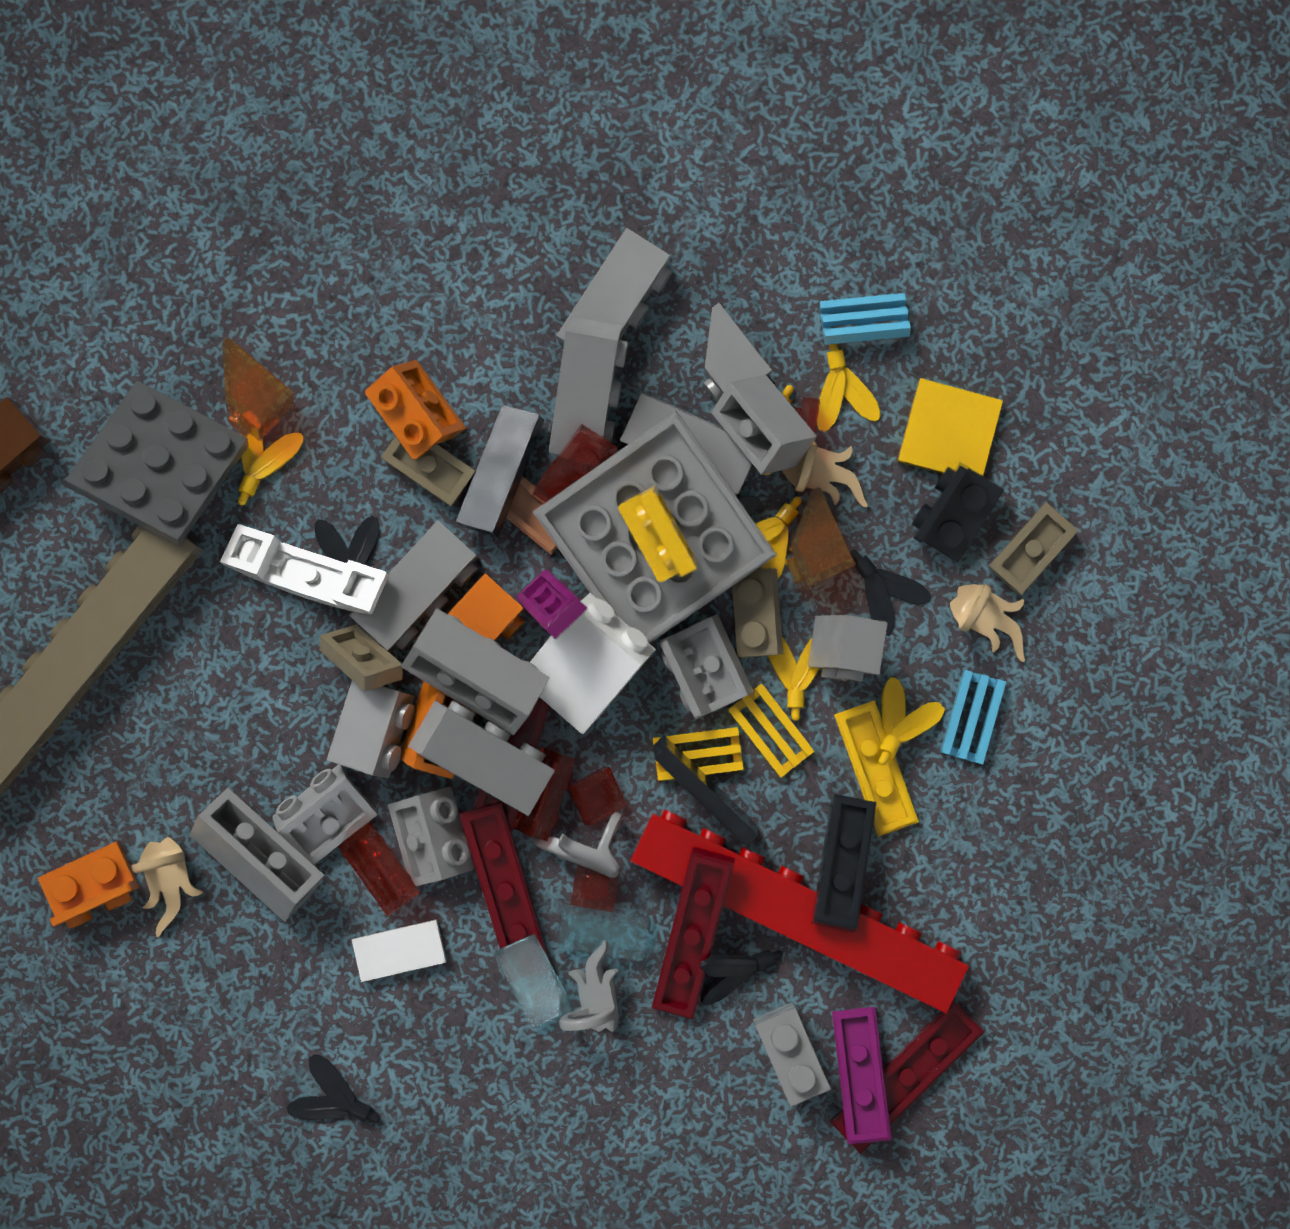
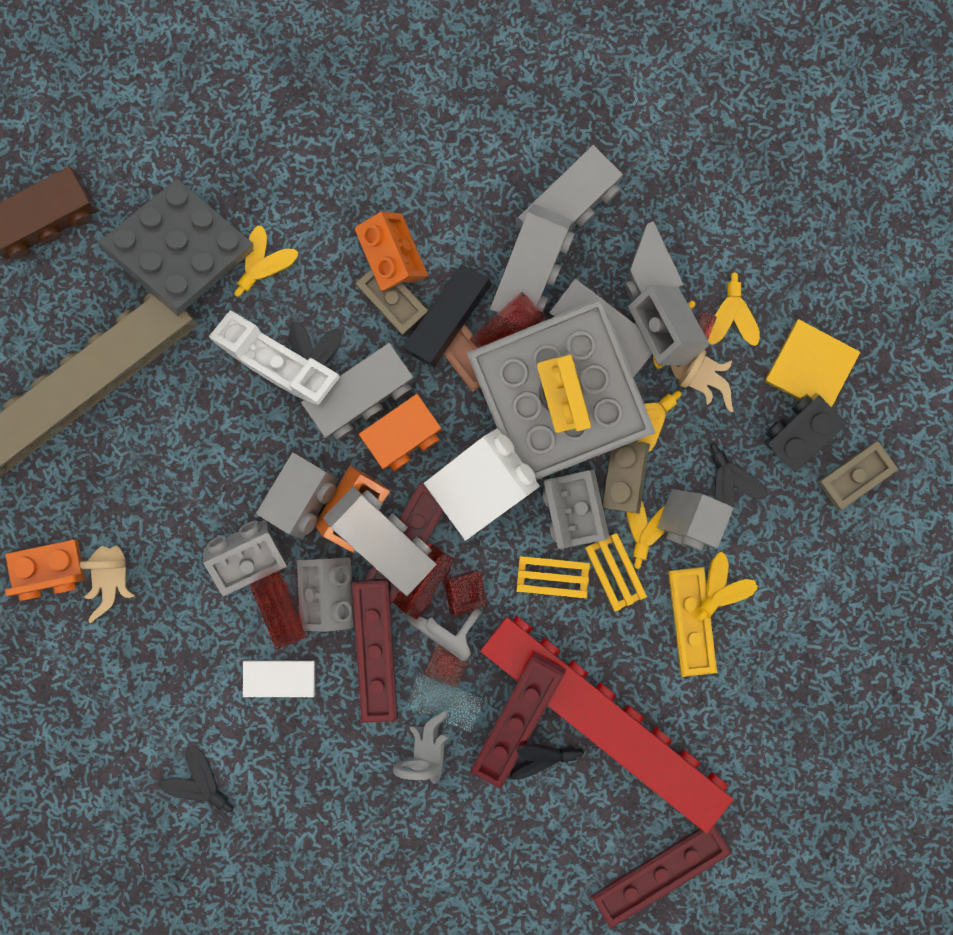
camera: 10 degrees right, 0 degrees up
light grey brick [189,788,324,922] -> none
clear orange slope [222,337,294,442] -> none
dark tan plate [320,624,403,691] -> none
light grey brick [401,608,550,735] -> none
clear light blue tile [495,934,572,1028] -> none
magenta tile [516,569,588,640] -> none
black tile [653,735,758,846] -> none
light grey brick [753,1003,831,1107] -> none
clear orange slope [785,487,856,589] -> none
black tile [811,794,876,932] -> none
medium azure tile [820,293,911,345] -> none
magenta tile [832,1007,892,1144] -> none
medium azure tile [940,670,1006,764] -> none
tan piece [950,583,1025,662] -> none

